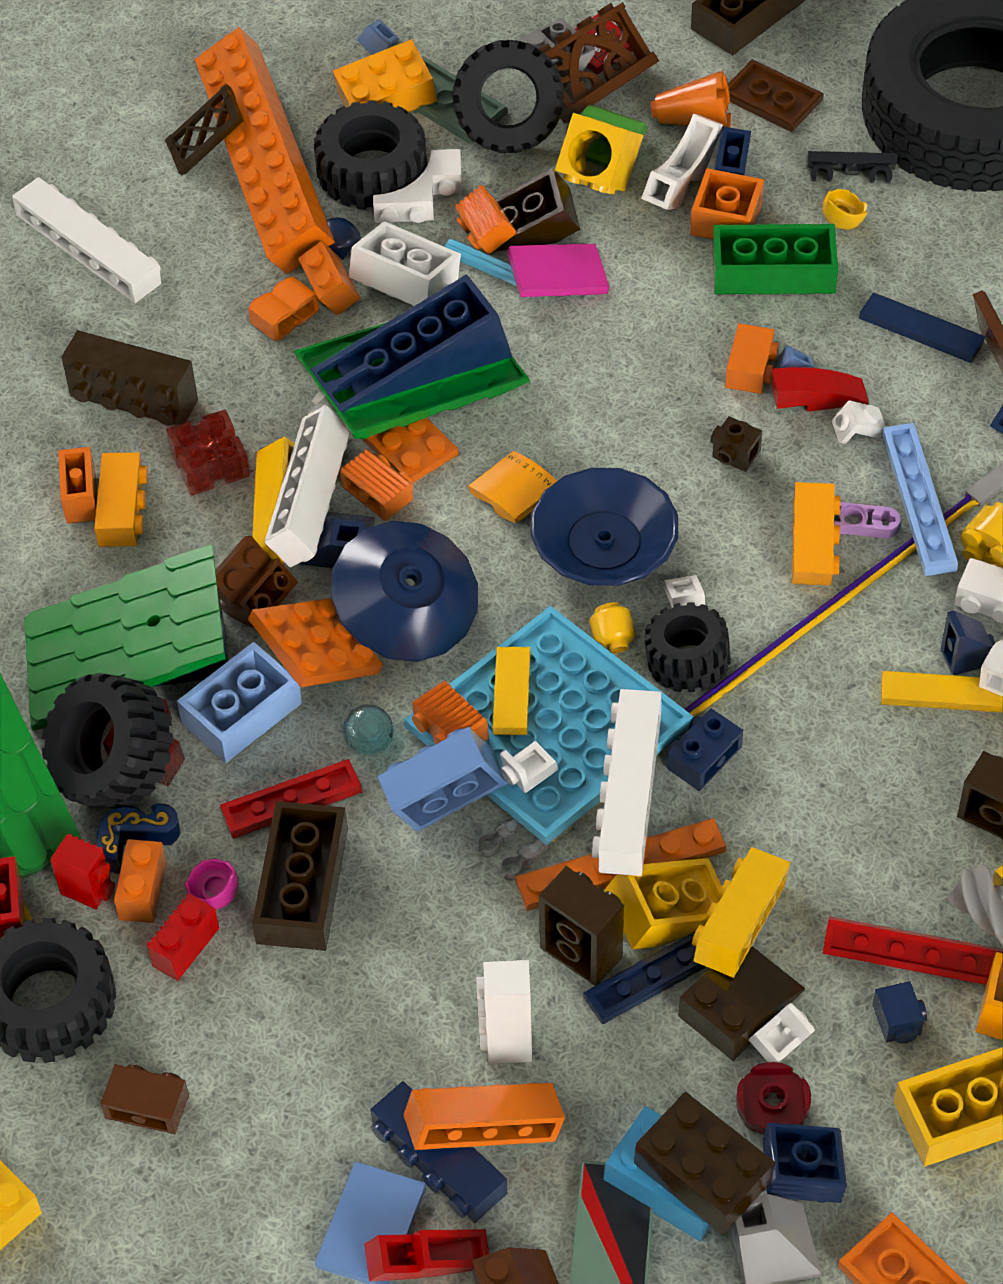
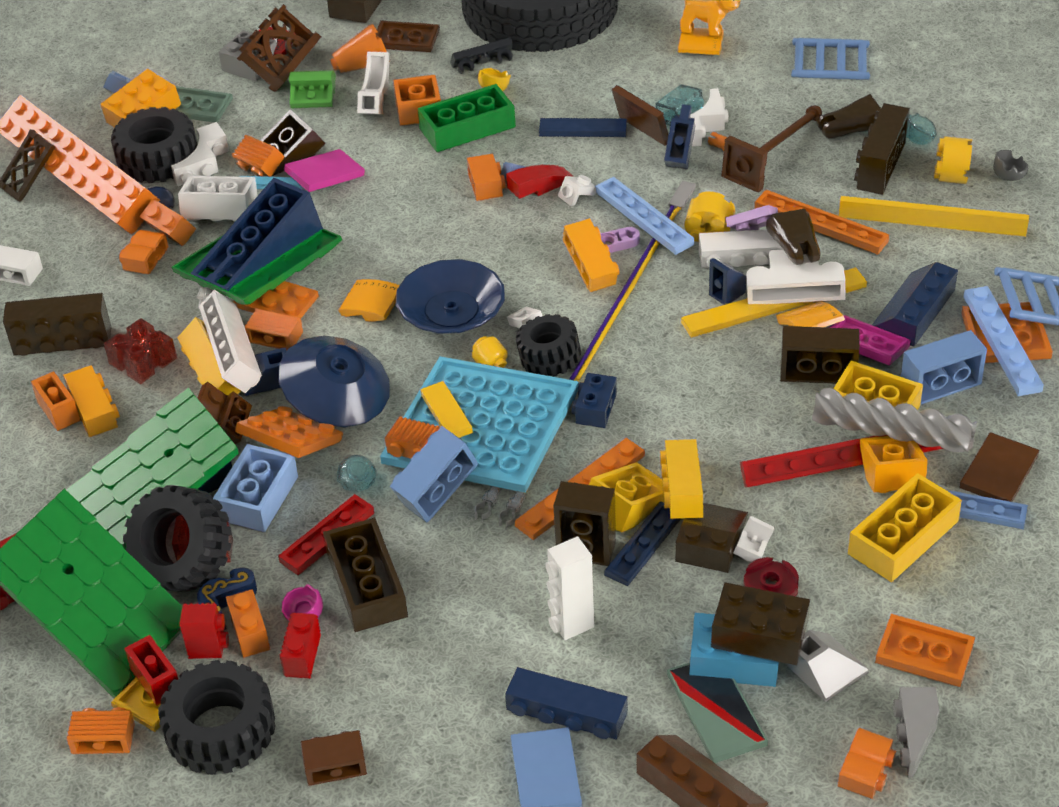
camera: 25 degrees left, 10 degrees down
red slope [364,1229,489,1282] -> none
orange brick [403,1083,565,1150] -> none
black tyre [452,40,564,154] -> none
white bracket [500,741,558,793] -> none
yellow brick [555,113,644,195] -> none
white brick [592,689,662,876] -> none
dark brown brick [710,416,762,472] -> none
dark blue brick [715,127,751,175] -> none
dark blue brick [762,1122,847,1203] -> none
dark blue brick [872,981,927,1044] -> none

